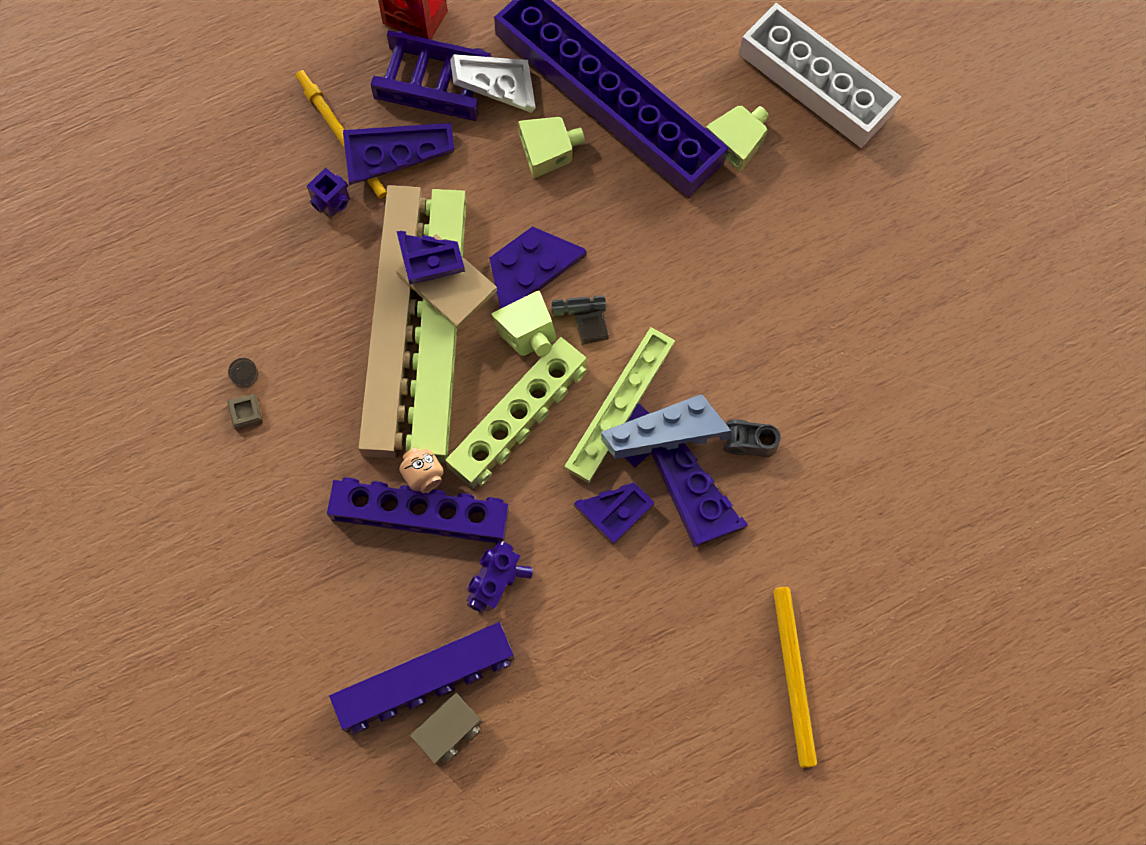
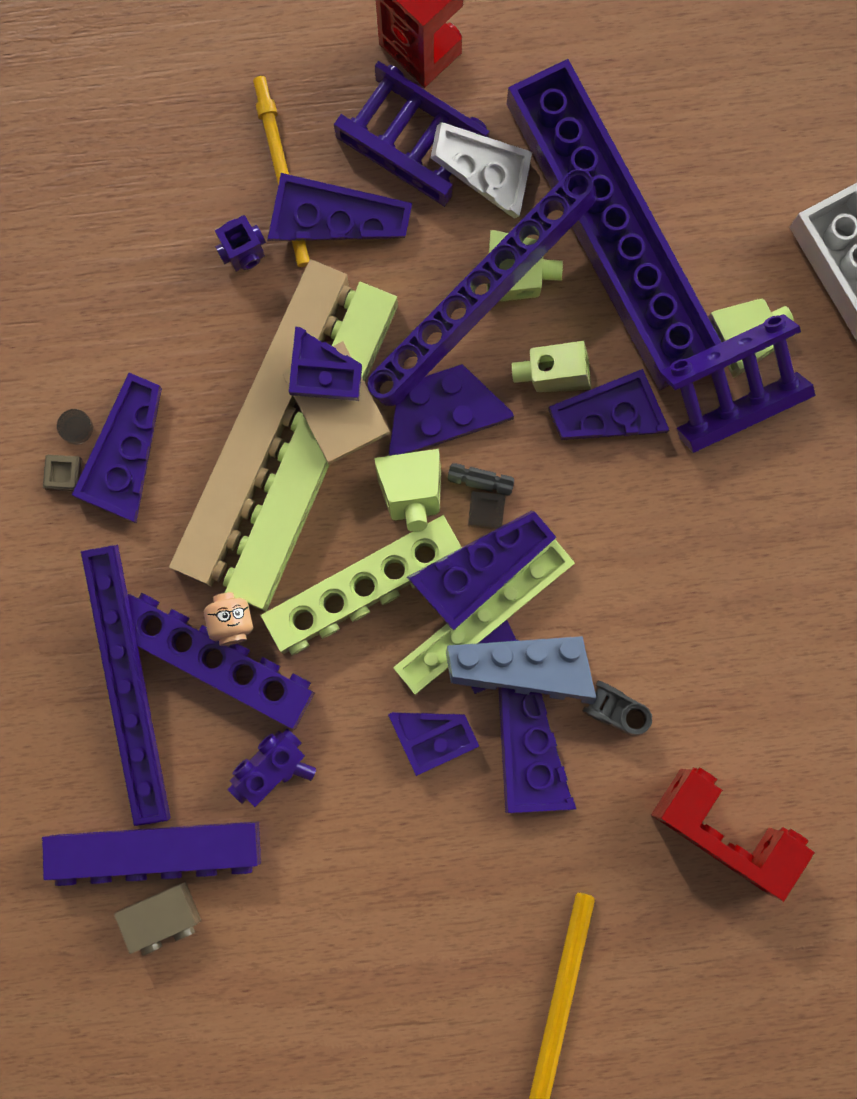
camera: 25 degrees right, 10 degrees up
none -> dark purple wing [72,373,162,523]
none -> dark purple tile [81,544,171,826]
none -> dark purple beam [367,169,597,406]
none -> dark purple wing [407,511,557,630]
none -> yellowish green torso [512,341,591,392]
none -> dark purple wing [548,369,670,440]
none -> red plate [651,767,815,902]
none -> dark purple fence [660,314,816,453]

